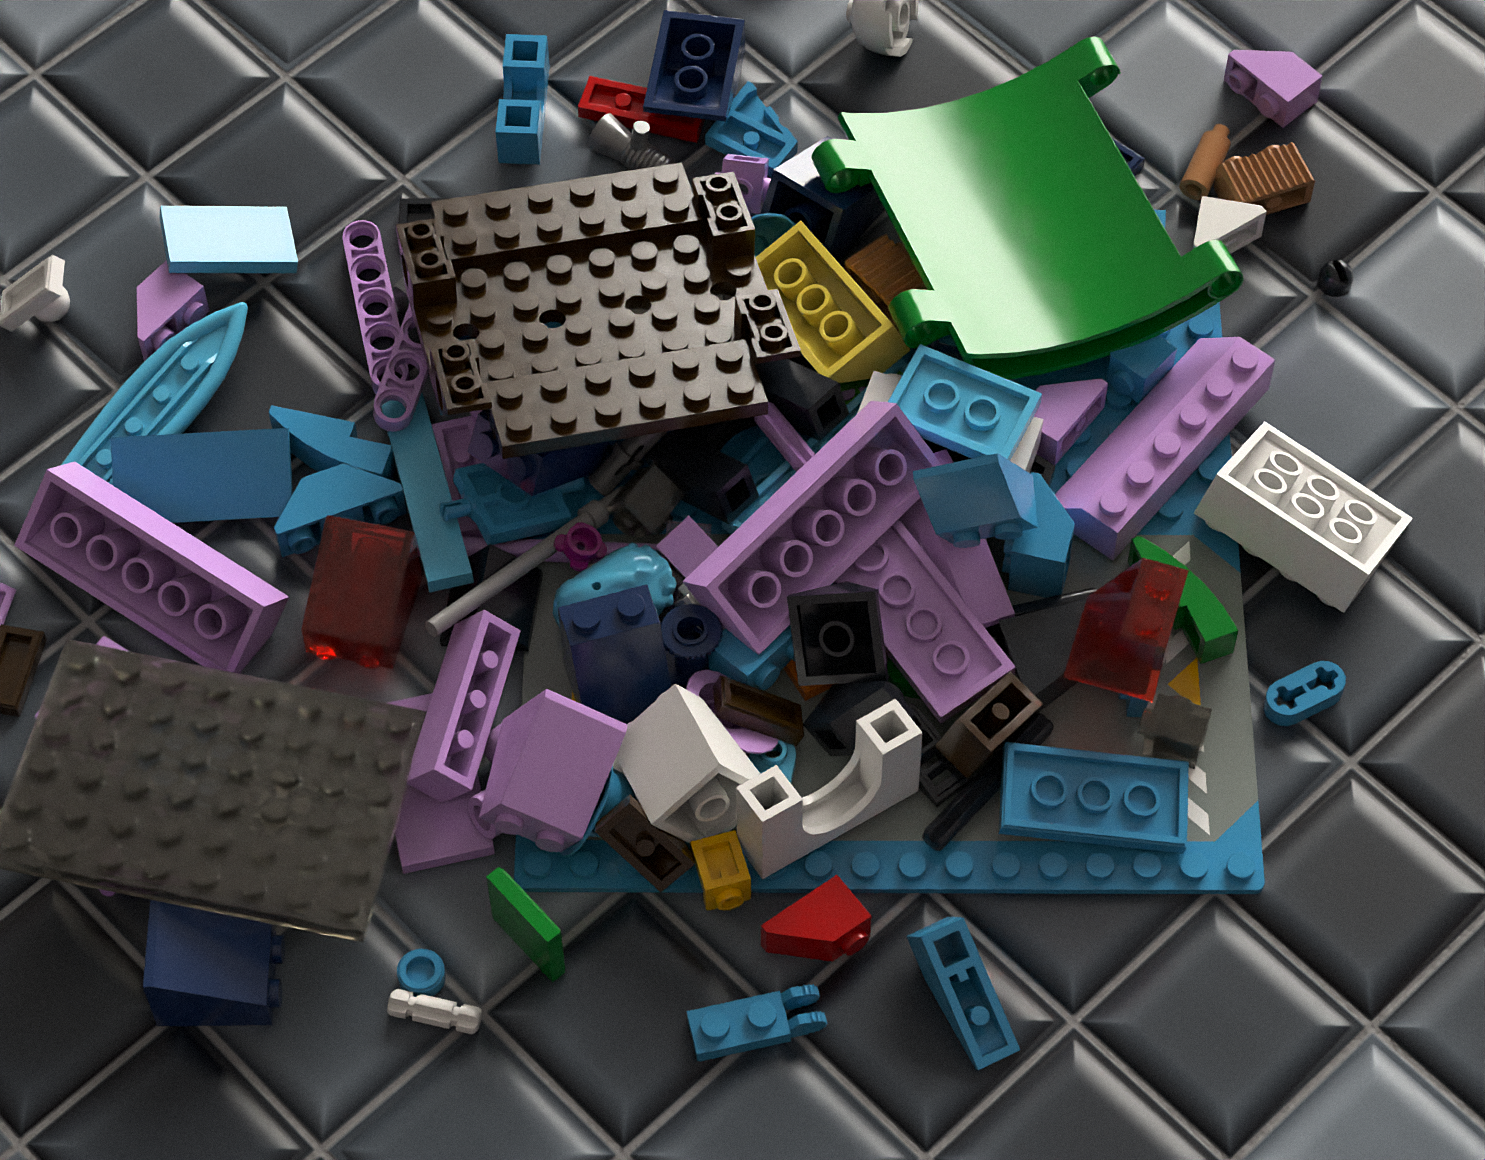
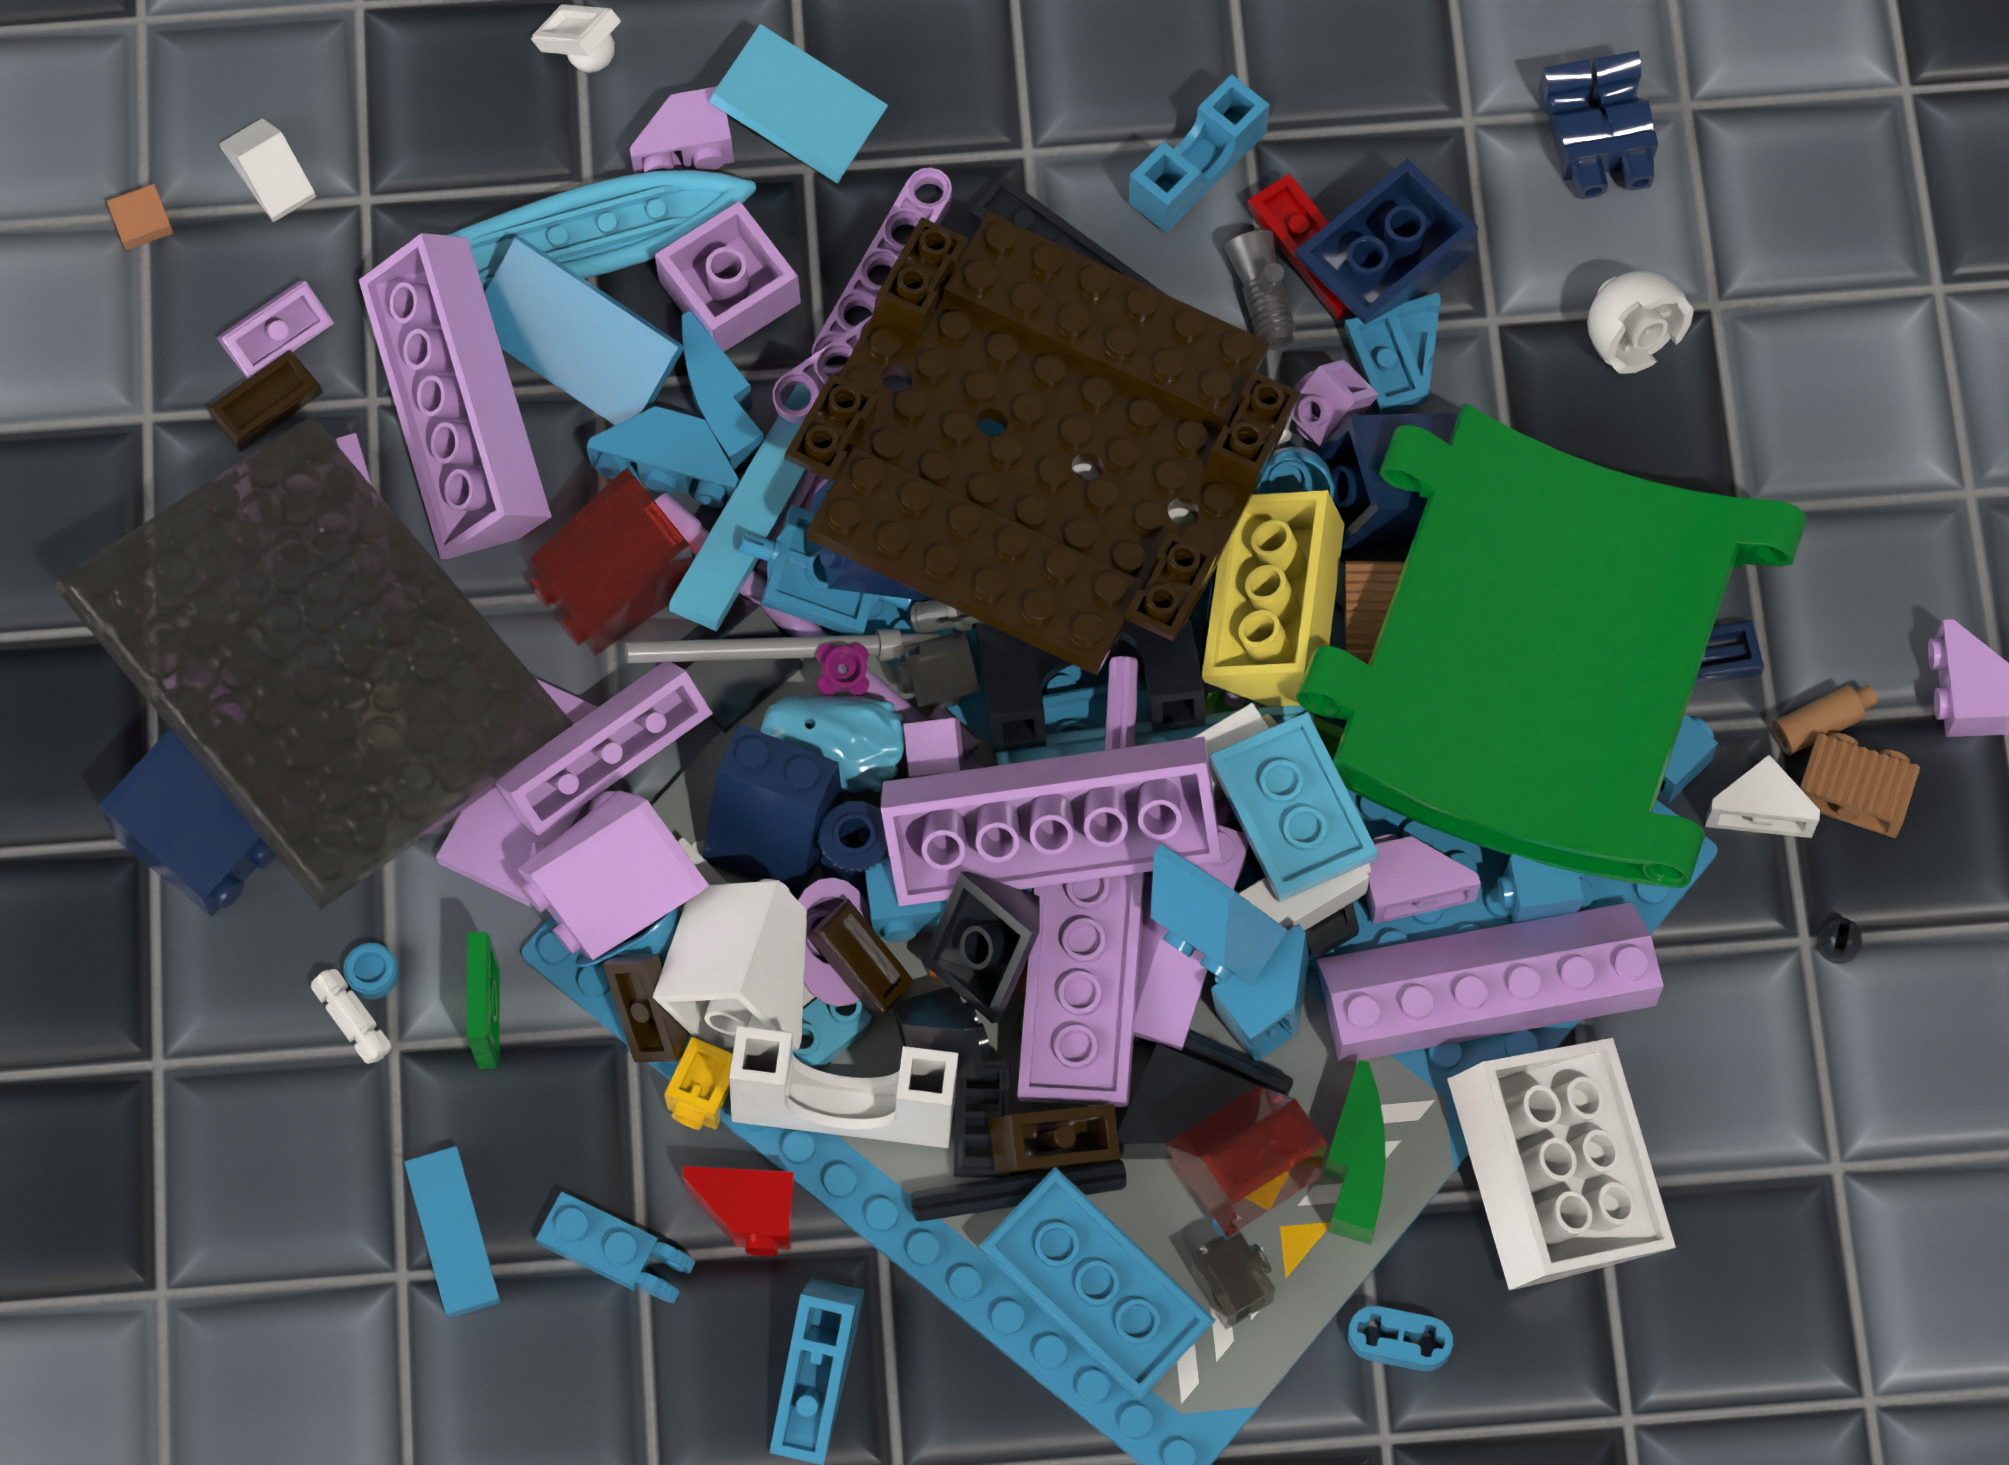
camera: 40 degrees right, 10 degrees up
none -> dark azure tile [404,1146,501,1319]
none -> lavender brick [655,201,801,352]

